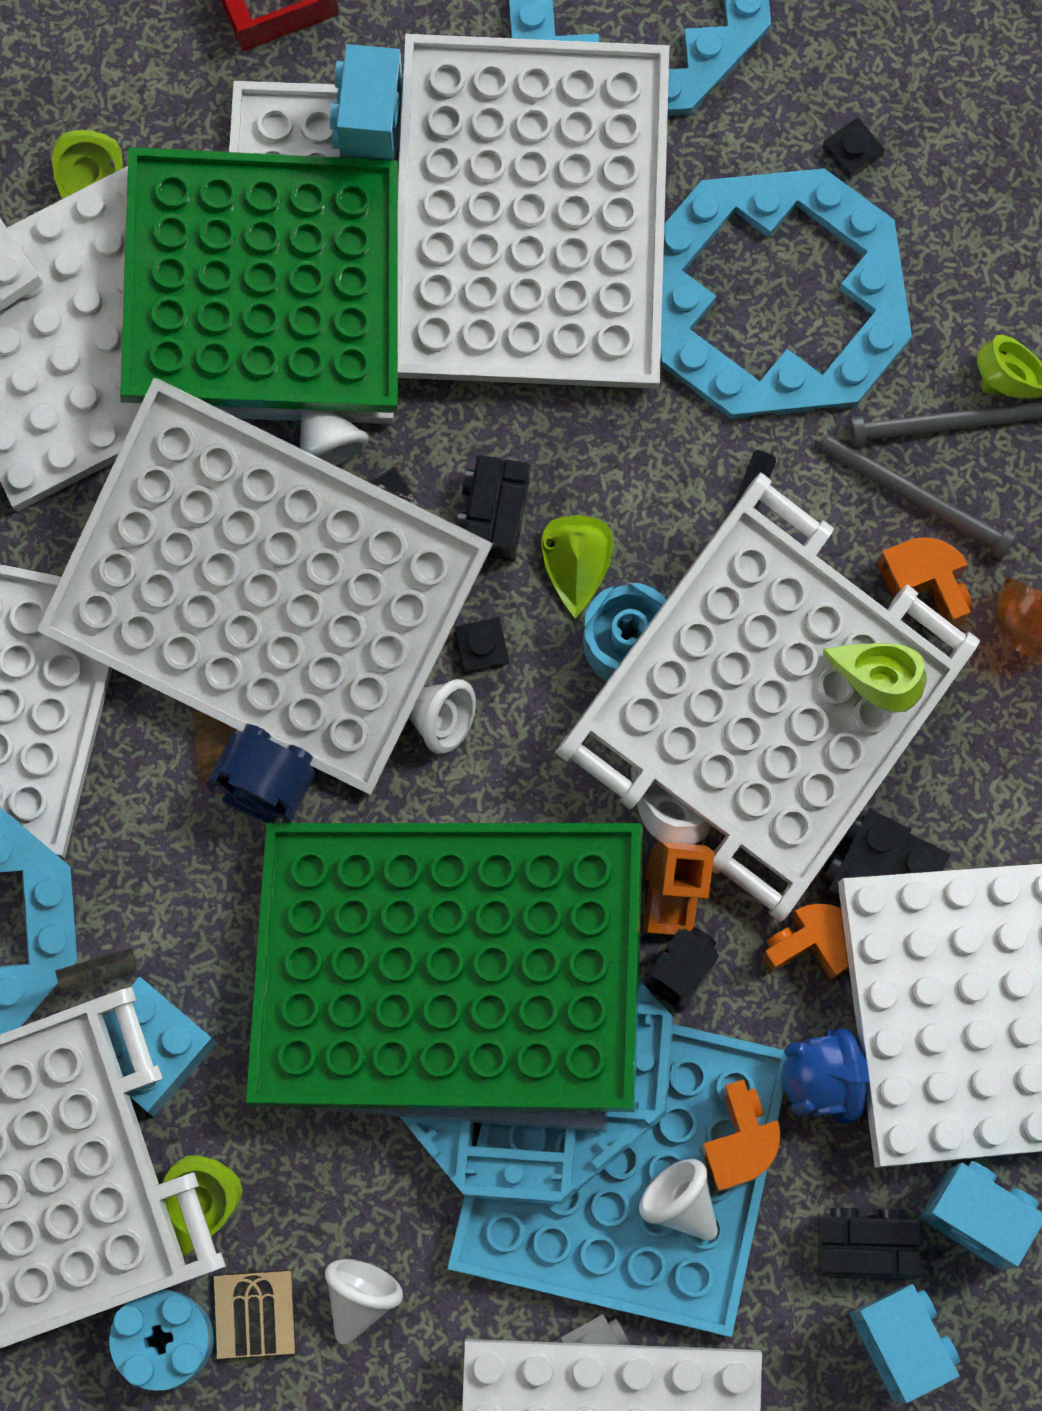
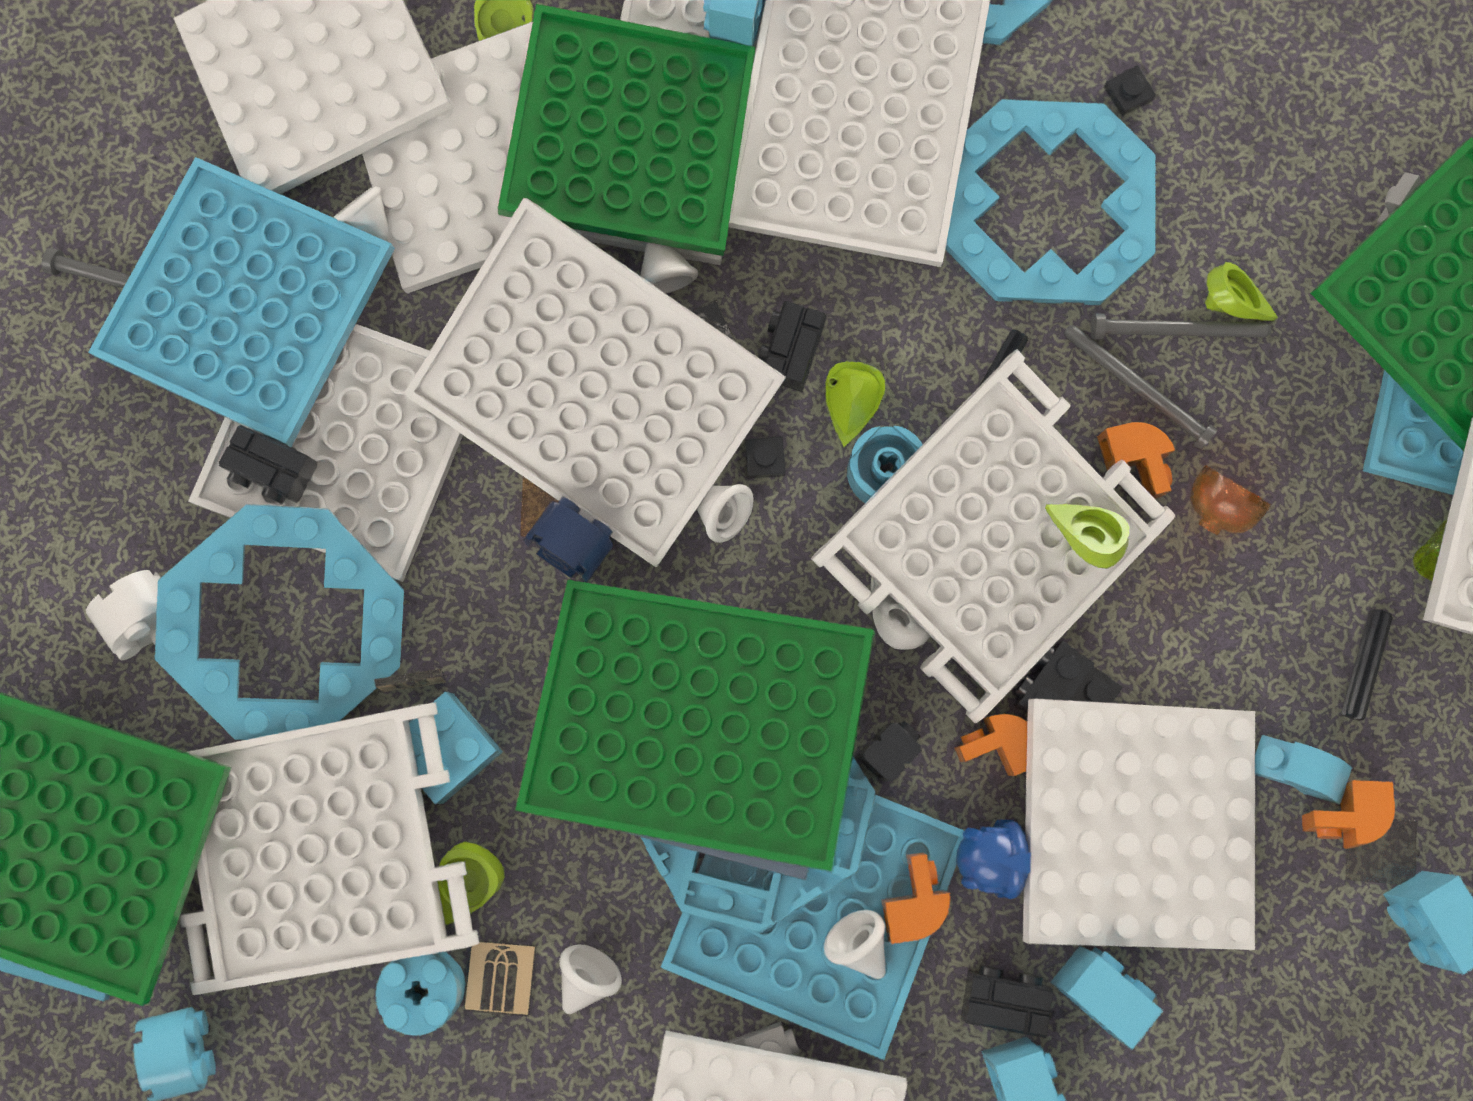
camera: 10 degrees right, 5 degrees up
orange brick [643,842,715,935] -> none

